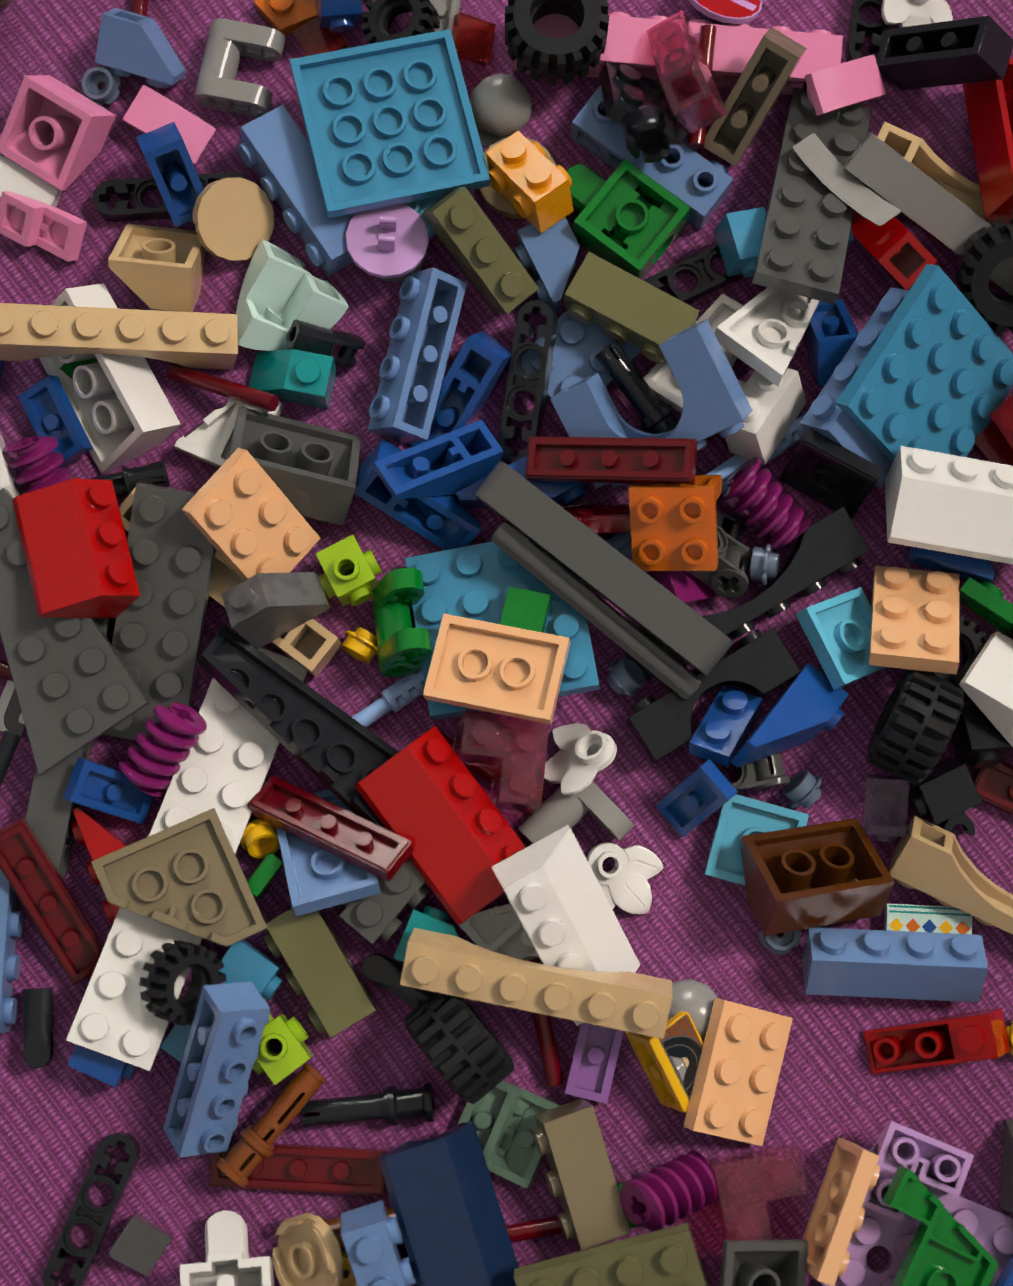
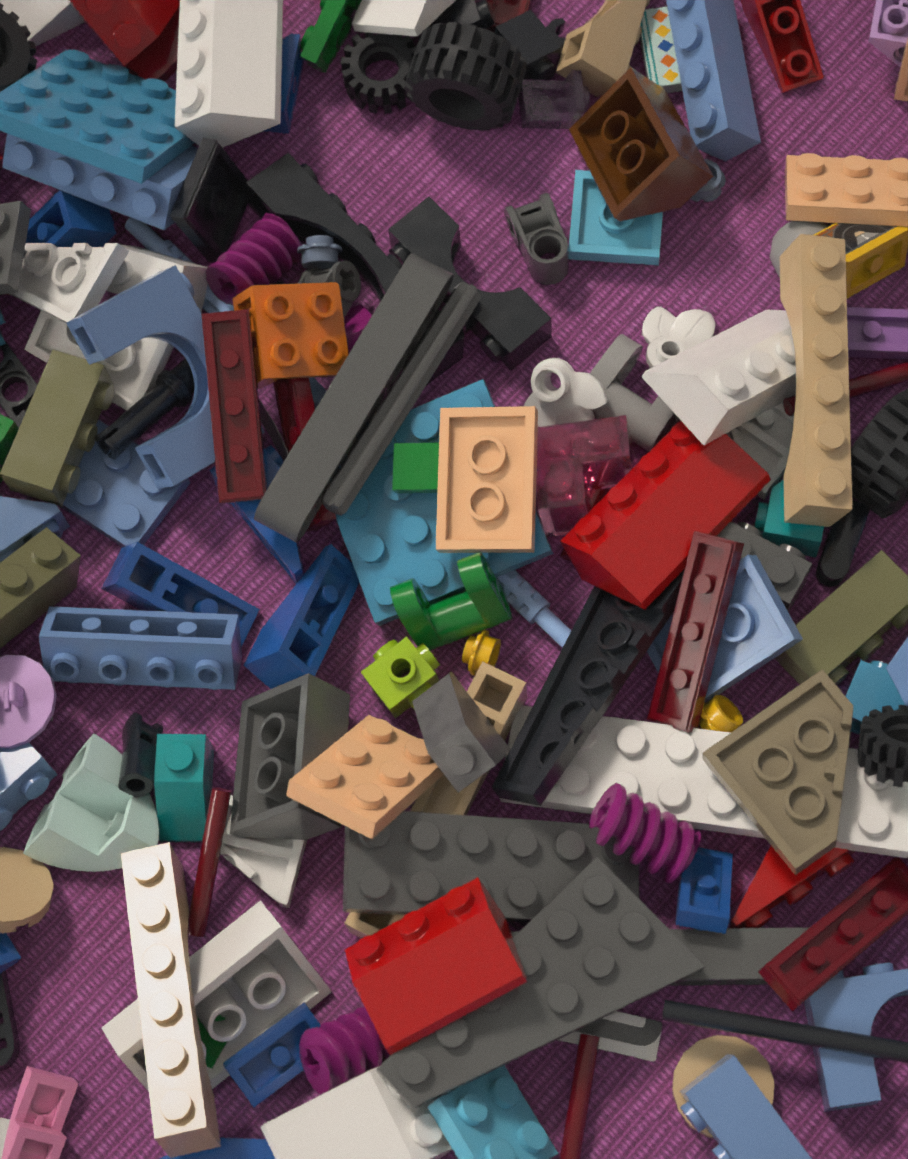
camera: 90 degrees left, 10 degrees down
black axle [90,460,170,496] -> none
tan slope [108,223,206,312] -> none
green tile [247,853,284,898] -> none
blue slope [373,420,504,500] -> none
black beam [498,300,558,463] -> none
sand blue plate [607,656,646,697] -> none
blue plate [655,759,738,838] -> none
blue plate [689,685,762,768] -> none
blue slope [731,662,849,767] -> none
sand blue plate [782,769,822,809] -> none
medium azure plate [796,587,888,690] -> none
light nougat plate [869,565,960,675] -> none

